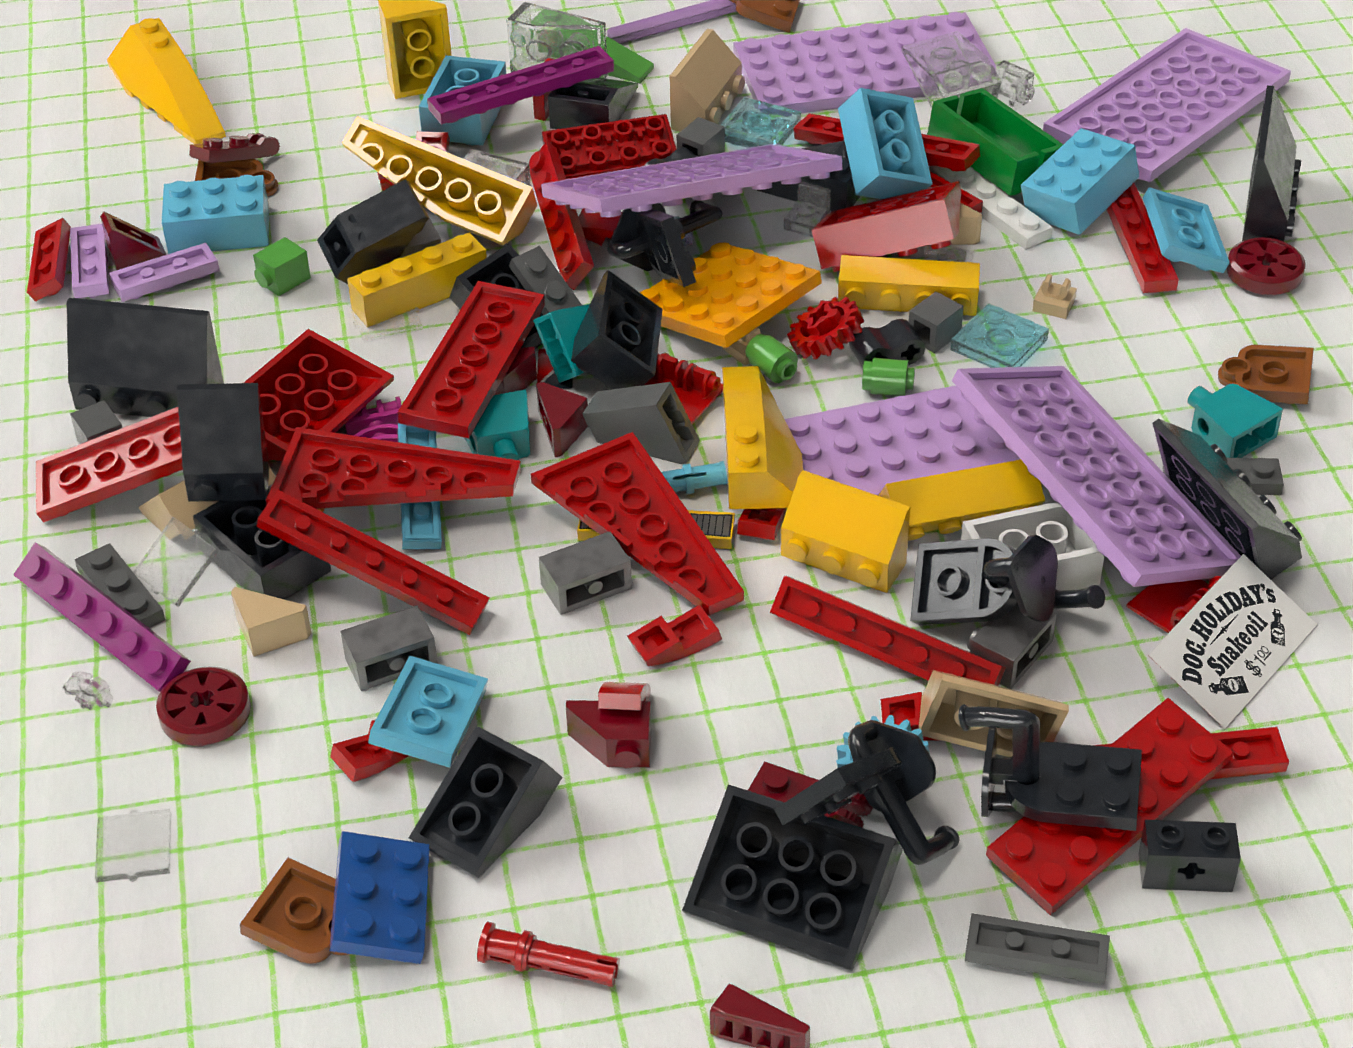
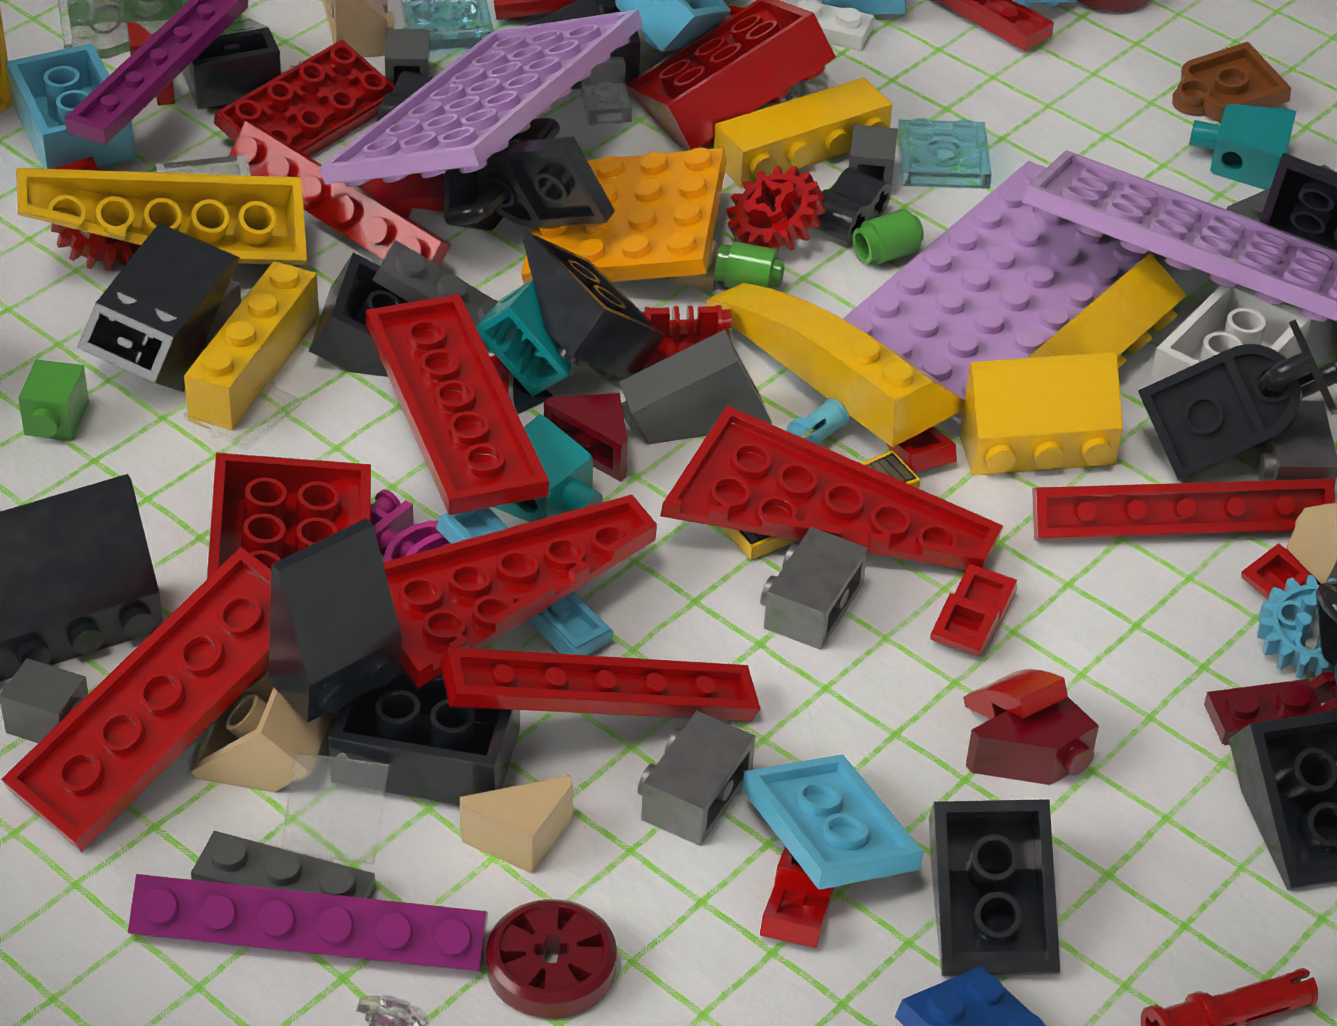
camera: 40 degrees left, 0 degrees up
tan tile [1032,274,1077,319] -> none

